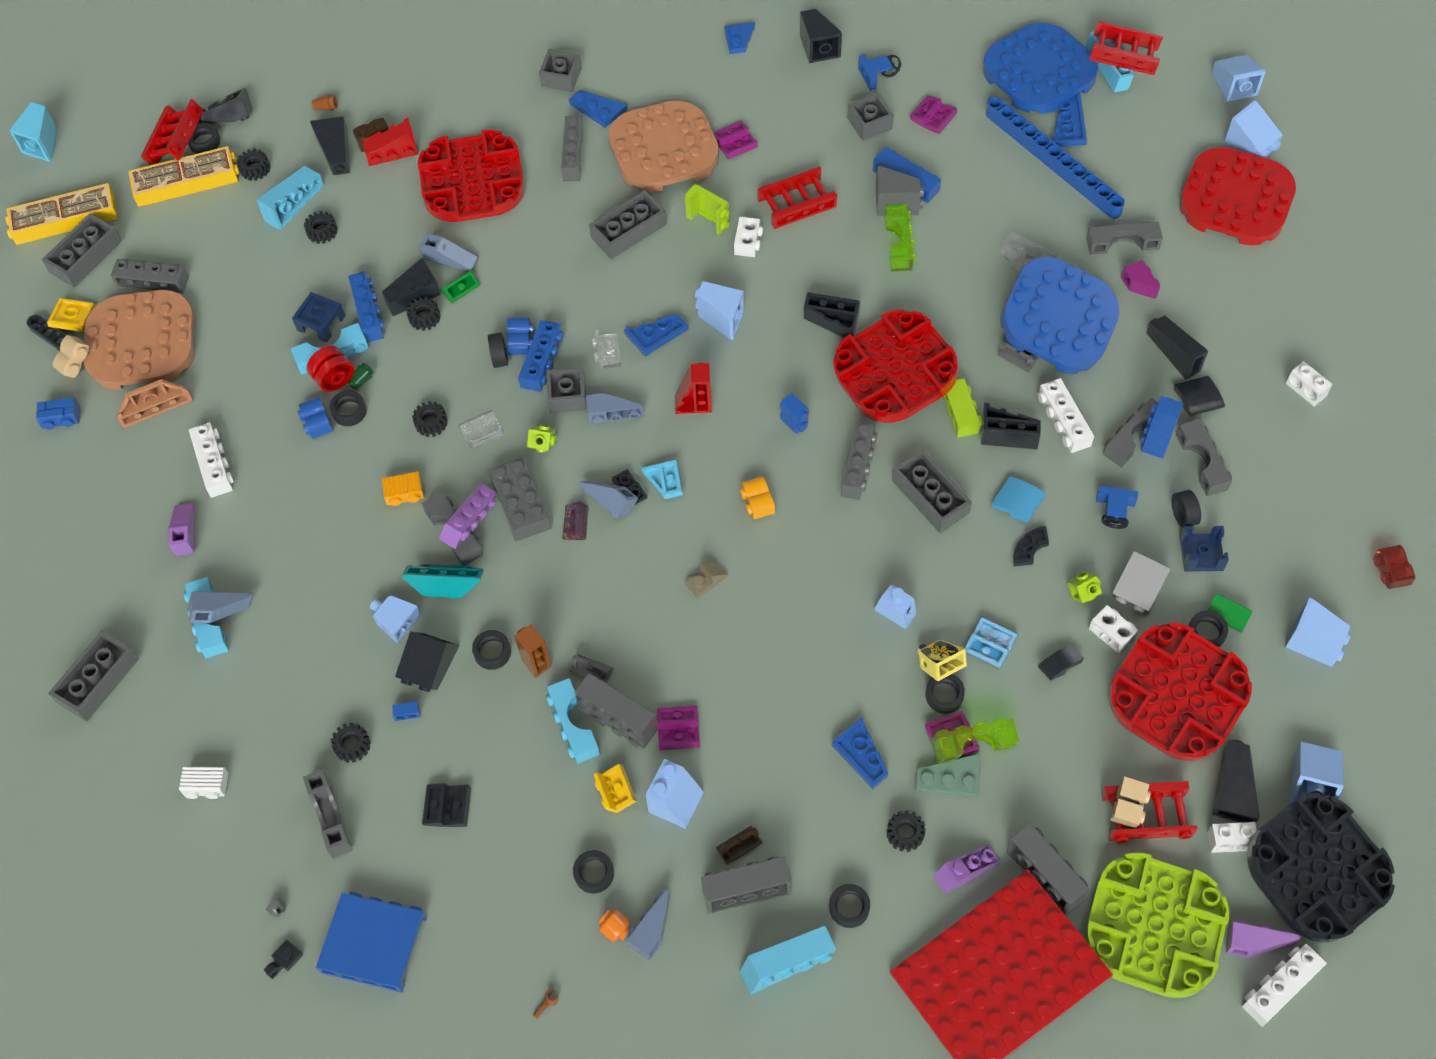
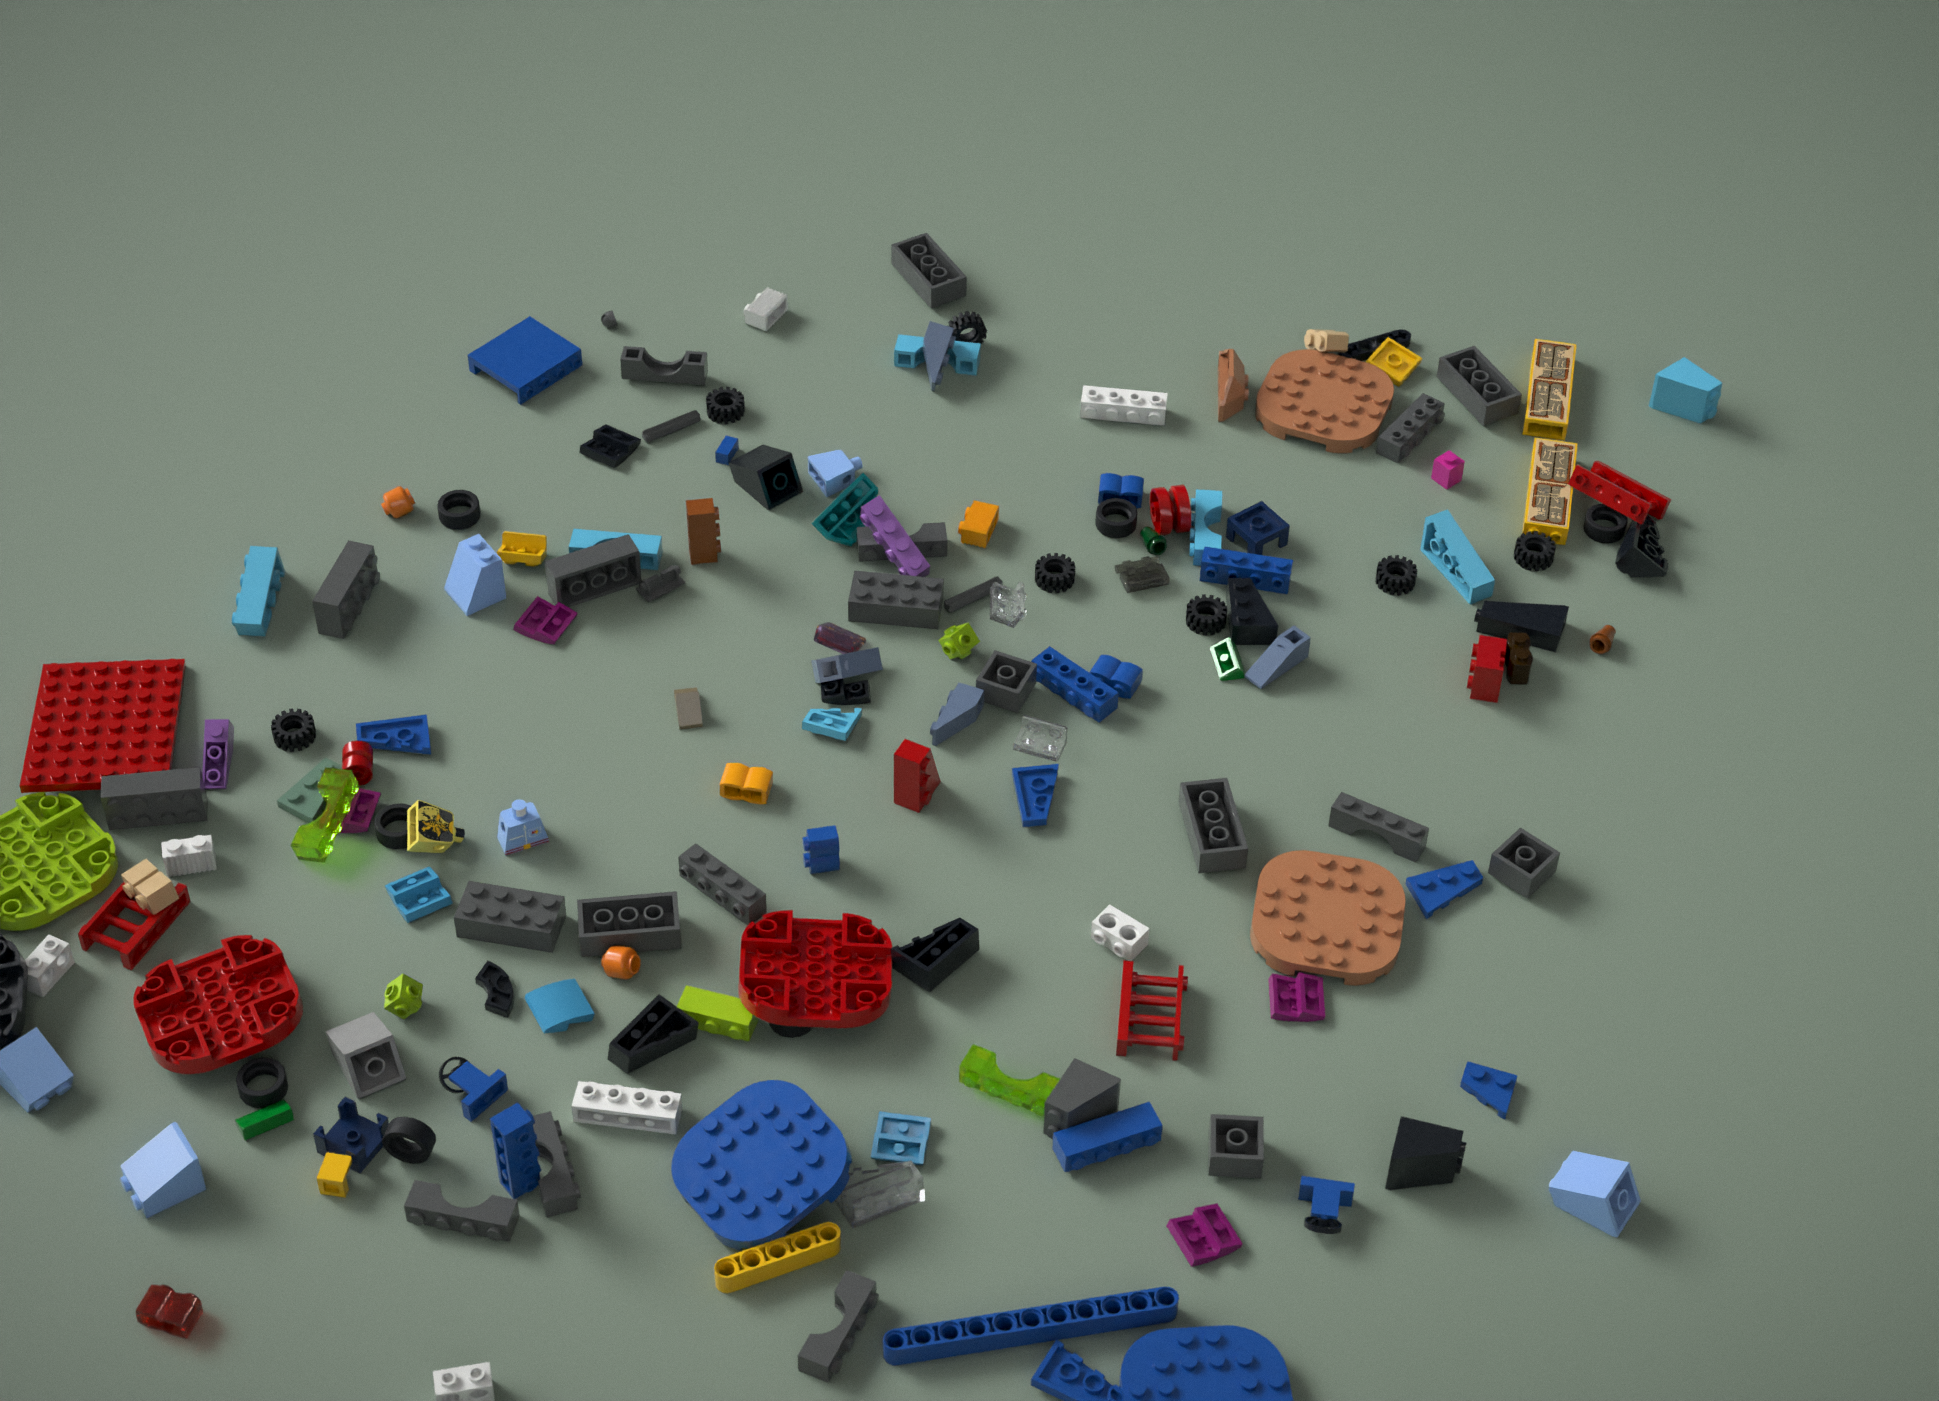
camera: 115 degrees right, 15 degrees down
blue brick [36,397,80,429] -> none
medium lavender slope [168,503,194,556] -> none
black plate [264,940,303,979] -> none
red plate [418,130,525,222] -> none
black tyre [472,630,511,670] -> none
black tyre [487,332,508,368] -> none
dark orange hand [533,989,559,1019] -> none
sand blue slope [627,889,670,961] -> none
lime panel [685,184,730,235] -> none
light blue slope [695,281,744,340] -> none
dark brown hinge [716,826,763,865] -> none
black tyre [829,884,870,928] -> none
black slope [1038,644,1084,681] -> none
white brick [1089,605,1138,654] -> none
magenta slope [1121,260,1160,298] -> none
black slope [1147,315,1208,380] -> none
black slope [1174,376,1225,416] -> none
black slope [1212,740,1260,824] -> none
none -> white brick [161,835,217,878]
none -> yellow panel [317,1152,352,1198]
none -> red wheel [342,741,373,786]
none -> dark grey brick [454,881,567,953]
none -> orange head [601,945,641,980]
none -> dark grey axle [642,410,701,442]
none -> yellow beam [714,1222,841,1293]
none -> dark azure slope [871,1111,931,1166]
none -> dark grey axle [944,576,1003,613]
none -> black tyre [948,311,987,344]
none -> clear smoke plate [1115,556,1170,593]
none -> dark pink brick [1431,450,1465,490]

